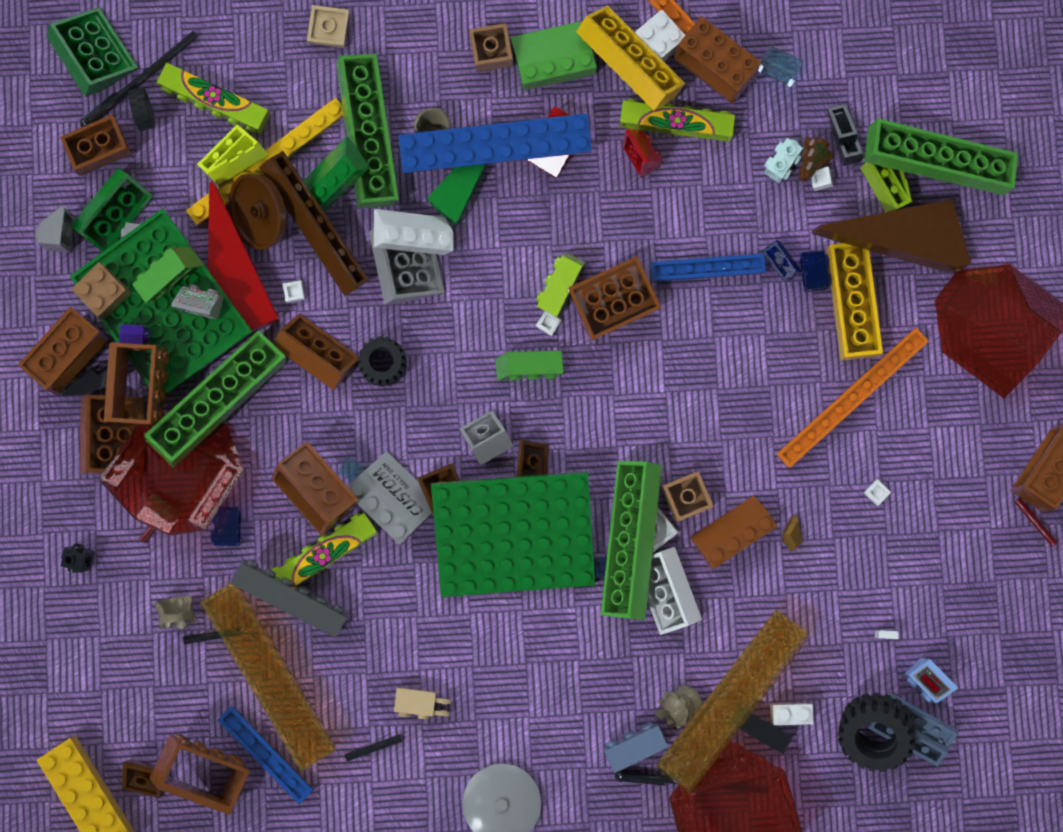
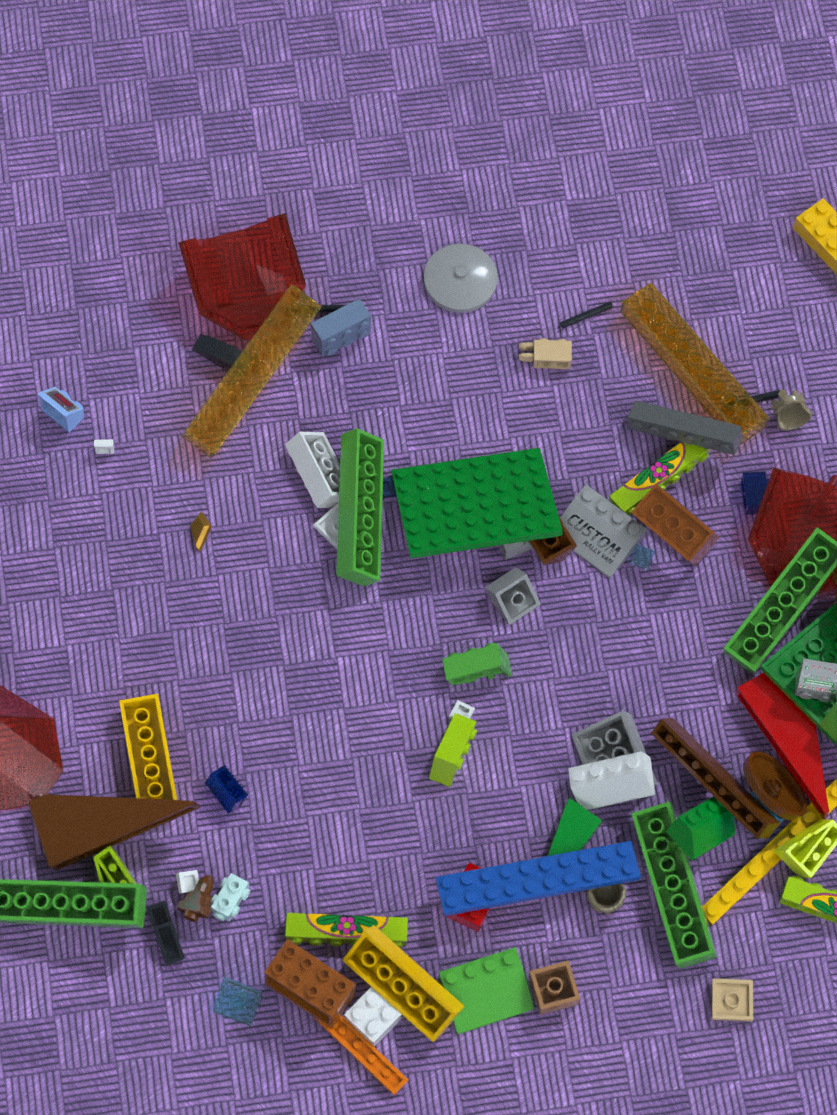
camera: 175 degrees right, 15 degrees down
reddish brown slope [122,759,162,798] -> none
dark orange hose [149,733,250,815] -> none
blue plate [217,706,314,805] -> none
dark orange slope [273,313,359,390] -> none
white tile [283,280,305,303] -> none
black tyre [357,336,407,387] -> none
reddish brown slope [517,440,549,477] -> none
dark orange slope [568,256,661,341] -> none
red slope [622,129,662,178] -> none
blue plate [650,254,766,282] -> none
dark tan hair [655,685,703,729] -> none
medium nougat brick [661,471,714,523] -> none
dark orange slope [690,495,778,570] -> none
white brick [770,703,813,725] -> none
orange plate [776,328,929,469] -> none
clear blue brick [799,250,832,293] -> none
black tyre [838,693,916,772] -> none
white tile [863,479,891,506] -> none
sand blue brick [868,692,958,767] -> none

